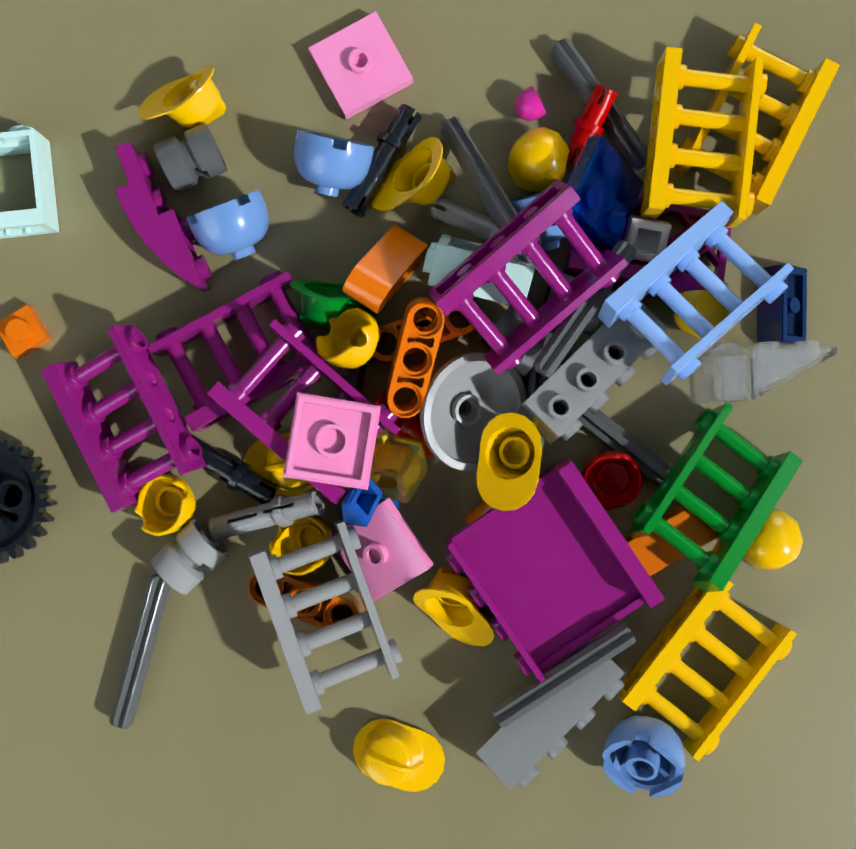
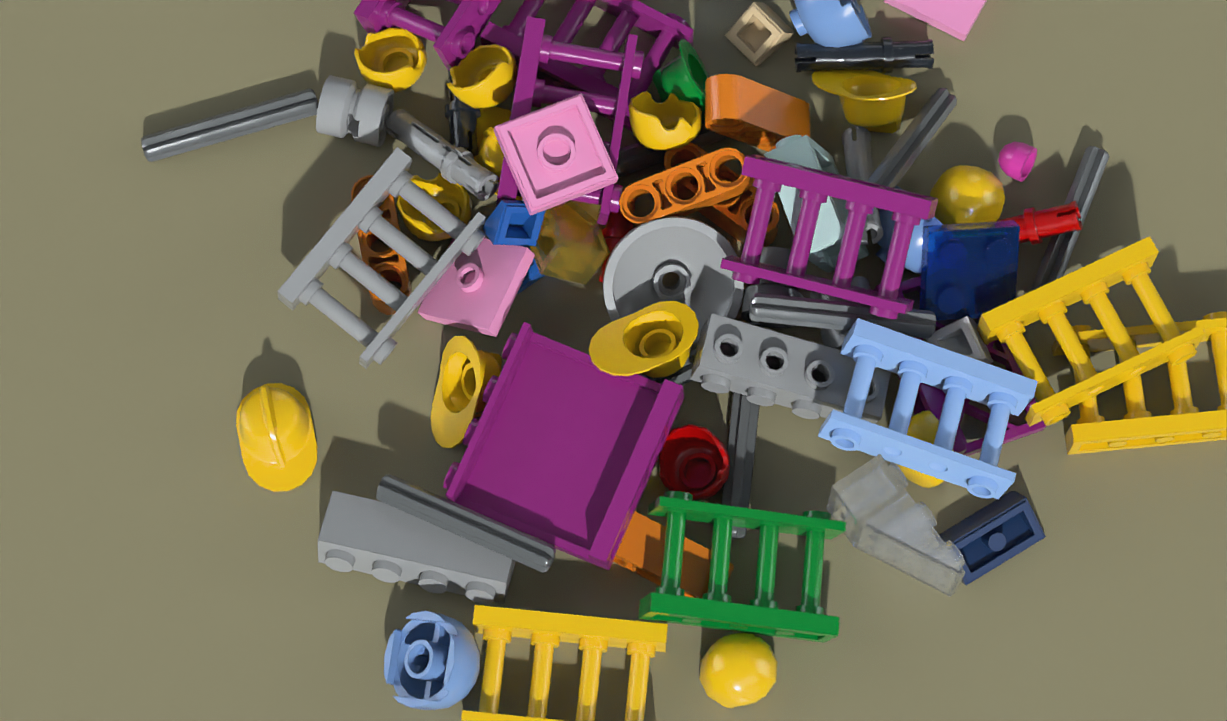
camera: 65 degrees right, 15 degrees down
none -> yellow hair [447,44,517,108]
none -> tan slope [725,2,795,66]

